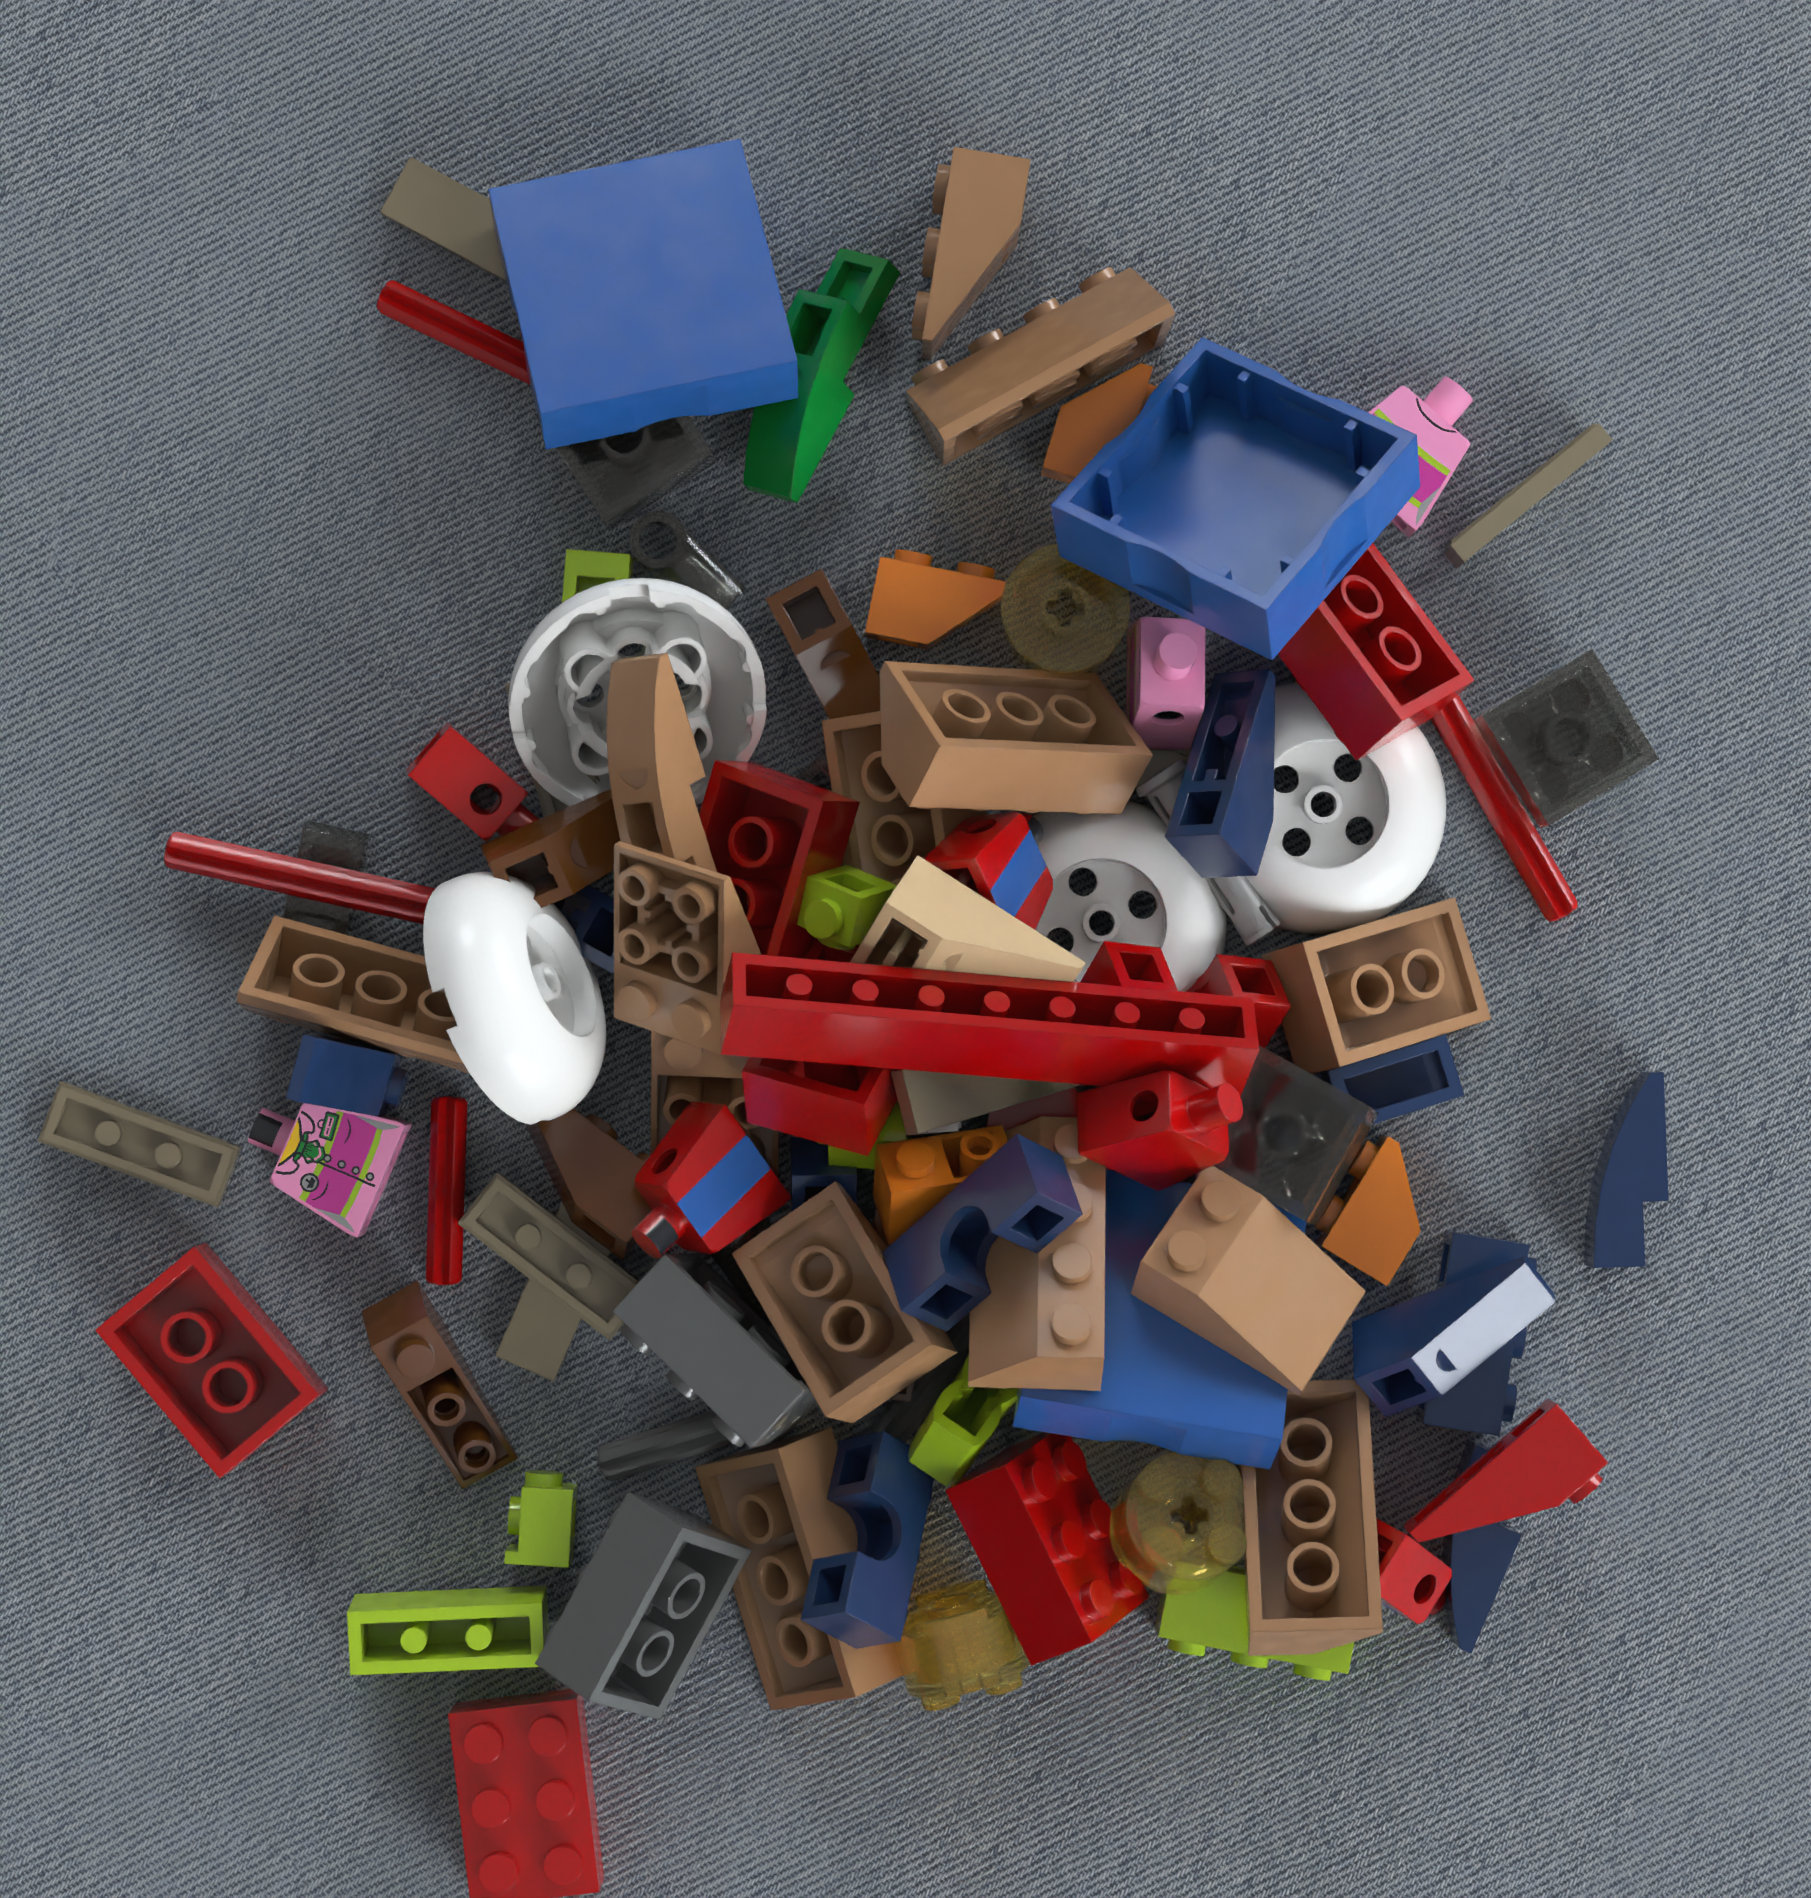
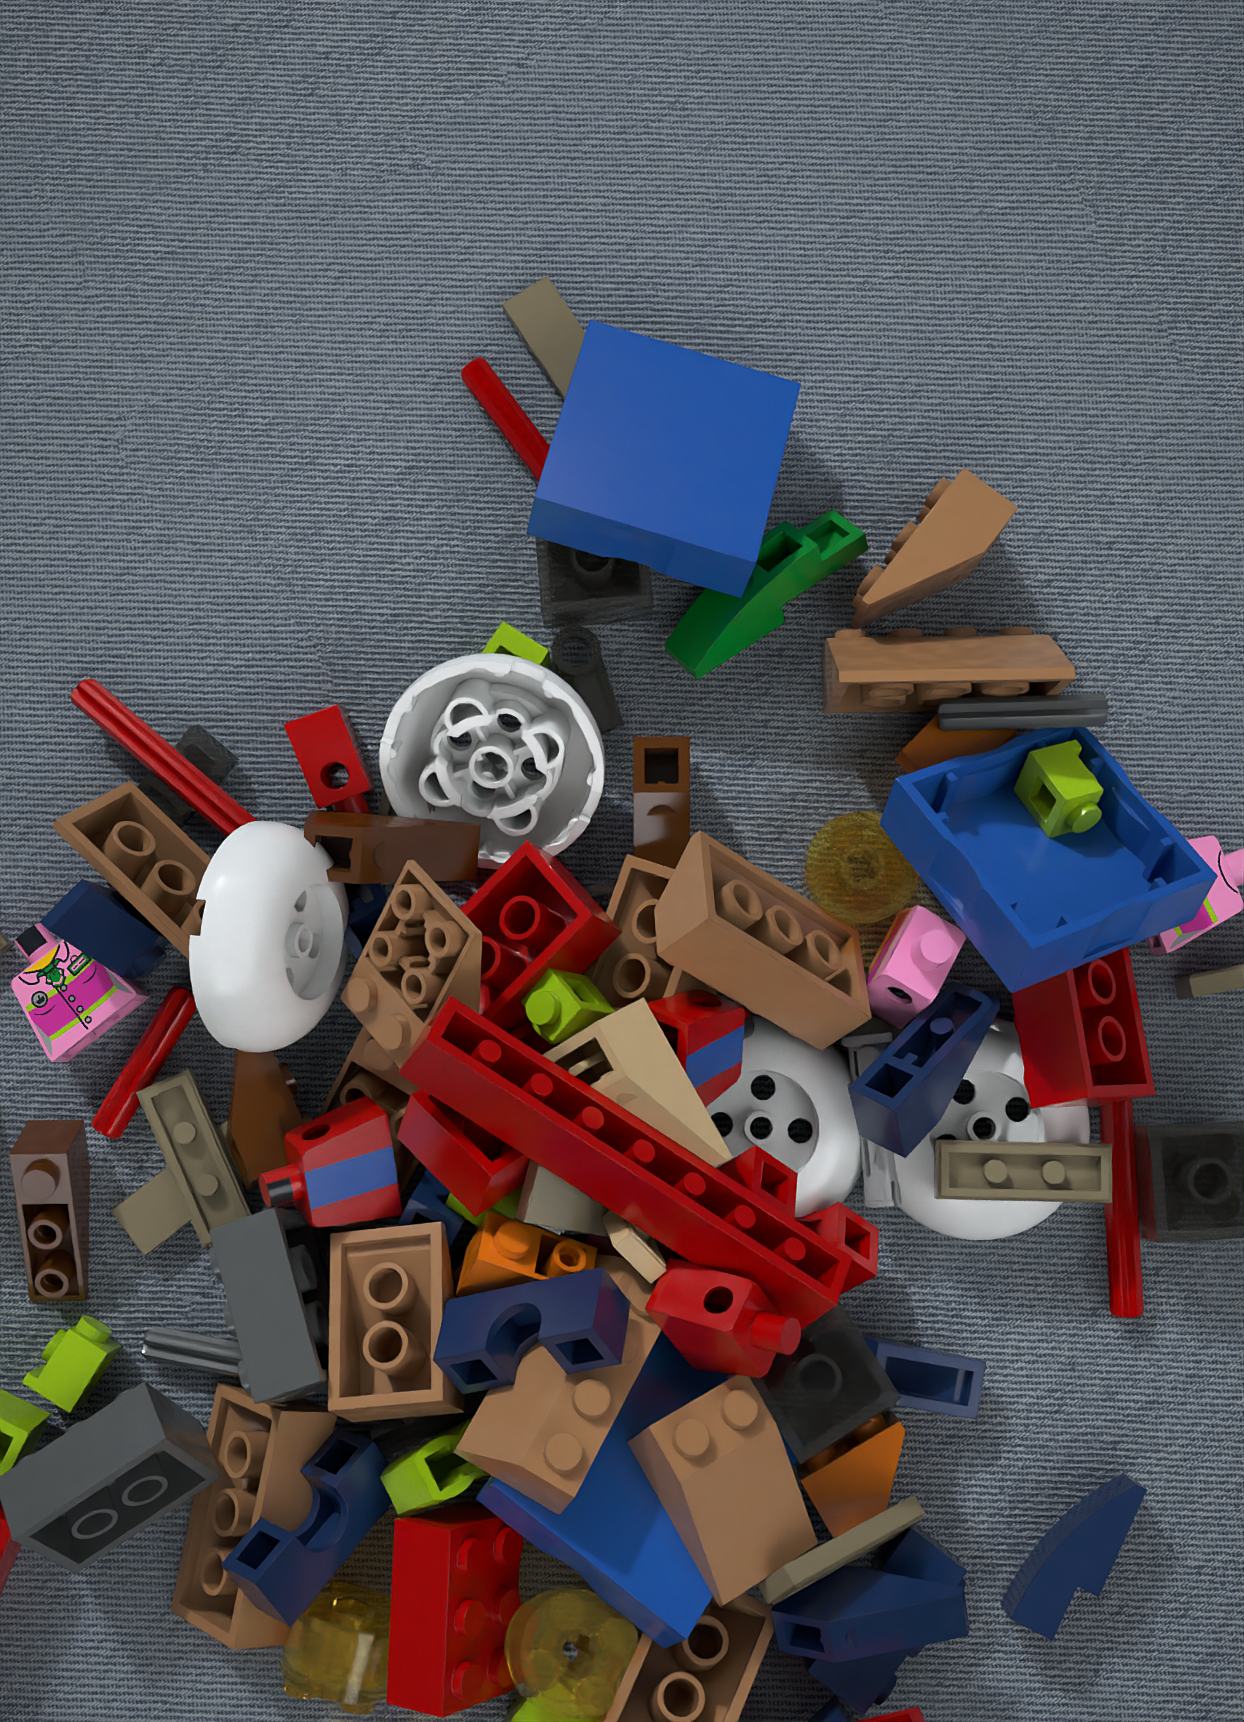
camera: 30 degrees right, 5 degrees down
medium nougat slope [606,653,717,872] -> none
orange slope [865,549,1006,650] -> none
medium nougat slope [1262,897,1491,1077] -> none
none -> tan tile [601,1210,667,1284]
none -> dark tan tile [758,1495,925,1605]
none -> dark tan tile [934,1140,1112,1203]
none -> dark grey axle [937,694,1108,731]
none -> lime brick [1013,740,1104,838]

